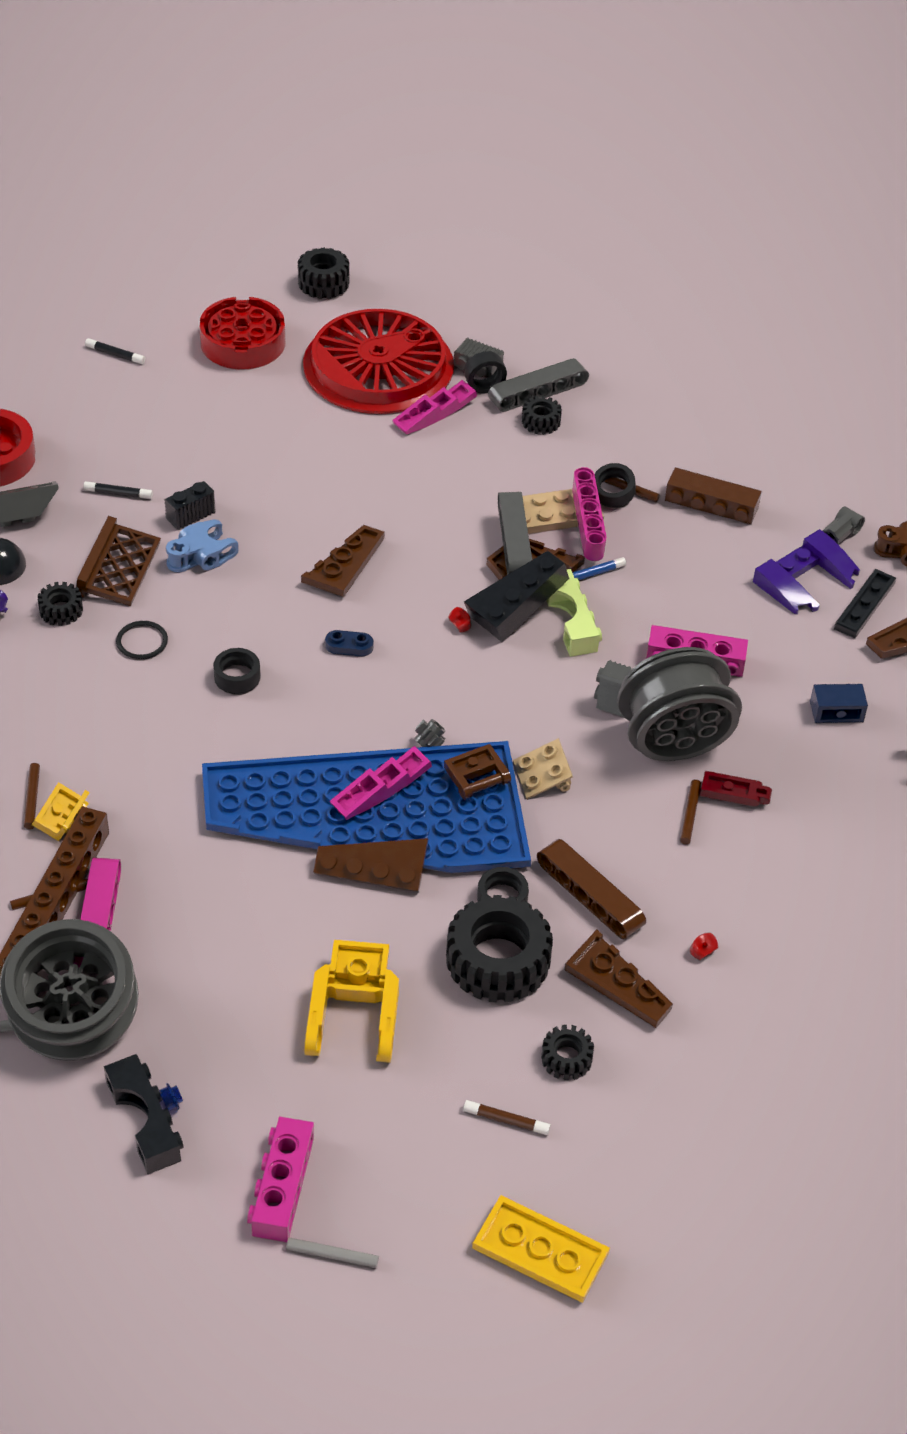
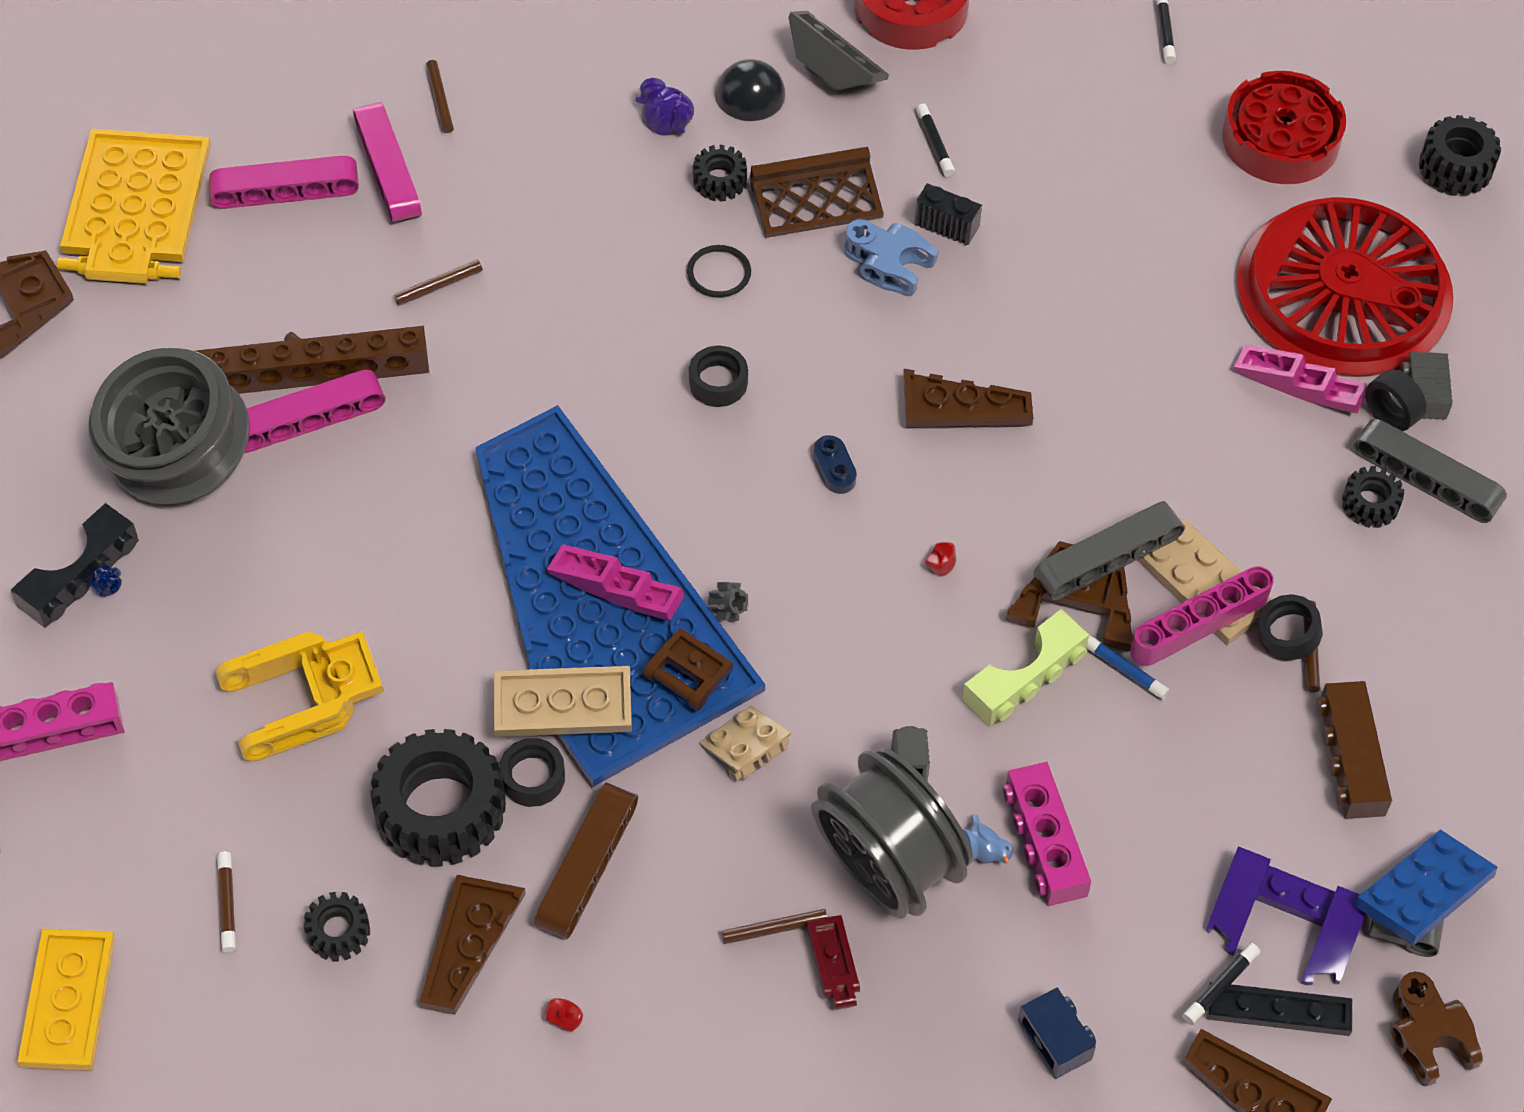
camera: 65 degrees right, 10 degrees up
yellow bracket [32,782,90,841] -> none
reddish brown wing [313,838,429,892] -> none
black wedge [464,551,569,642] -> none
none -> tan plate [494,666,632,737]
none -> black bar [1182,943,1261,1025]
none -> blue plate [1356,829,1498,946]

